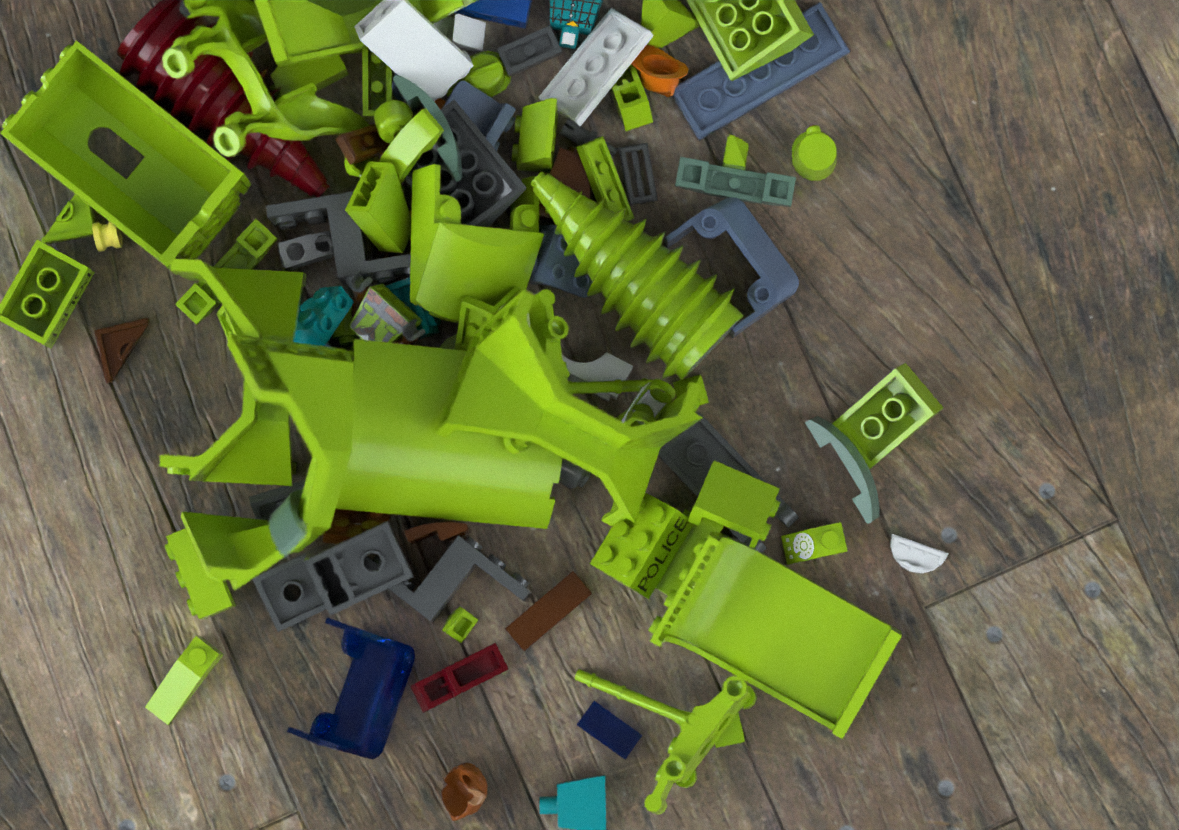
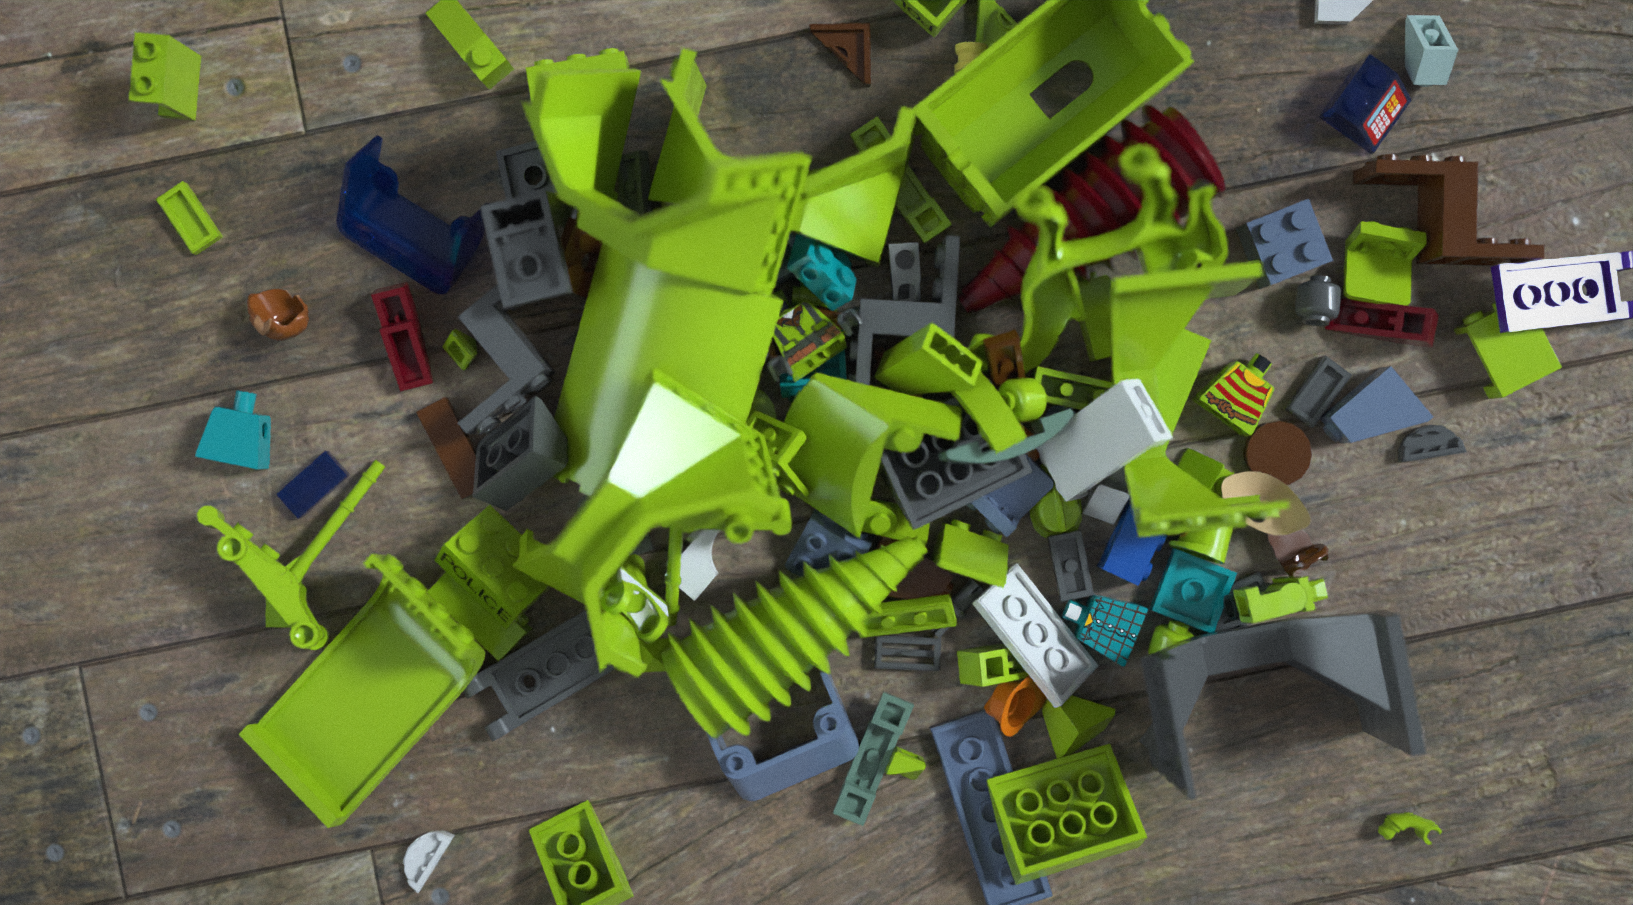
camera: 105 degrees right, 5 degrees up
sand green slope [269,489,307,557] -> none
reddish brown slope [404,522,471,544] -> none
lime panel [688,460,780,549] -> none
lime slope [781,522,848,565] -> none
lime hat [791,125,837,181] -> none
sand green slope [805,416,880,524] -> none
none -> dark grey slope [473,396,568,511]

